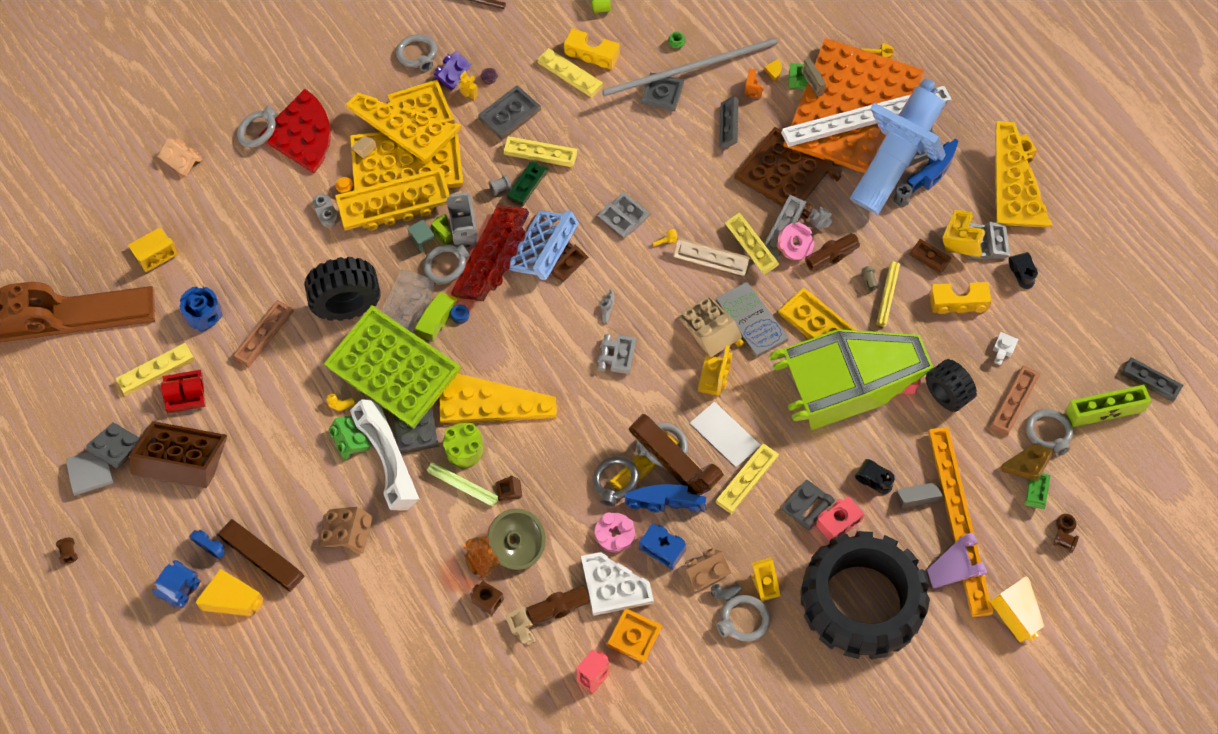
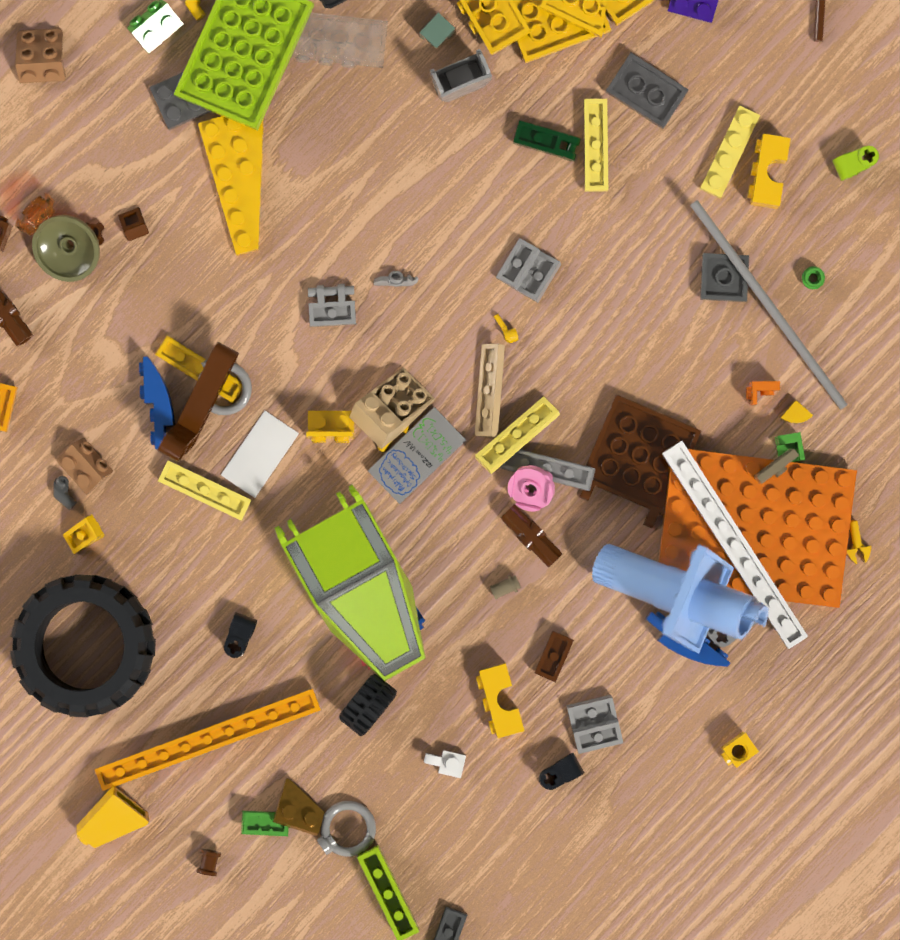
camera: 75 degrees right, 25 degrees up
white arch [350,400,420,510] -> none
lime slope [415,292,458,342] -> none
light grey piece [423,244,470,284] -> none
yellowish green axle [427,463,498,506] -> none
lime bracket [431,214,452,245] -> none
lime brick [443,423,484,468] -> none
blue tile [450,304,470,324] -> none
clear red plate [451,206,529,301] -> none
yellow plate [459,71,478,100] -> none
plate [480,68,498,84] -> none
light grey bush [488,174,511,196] -> none
light blue fence [506,210,579,280] -> none
reddish brown slope [550,241,589,282] -> none
white plate [581,552,654,616] -> none
flat silver piece [593,456,639,507] -> none
bright pink plate [595,513,635,553] -> none
blue brick [639,523,687,570] -> none
light grey piece [717,595,770,641] -> none
dark grey plate [719,96,739,149] -> none
yellow tile [778,287,857,339] -> none
dark grey plate [782,479,835,530] -> none
light grey gear [809,207,833,230] -> none
coral brick [816,496,864,542] -> none
light yellow axle [876,261,900,327] -> none
dark grey bush [894,183,912,207] -> none
light grey slope [896,482,942,508] -> none
lavender flag [927,533,987,589] -> none
yellow panel [942,210,985,257] -> none
nougat tile [990,365,1040,436] -> none
yellow wing [995,121,1052,228] -> none
reddish brown plate [1056,514,1077,534] -> none

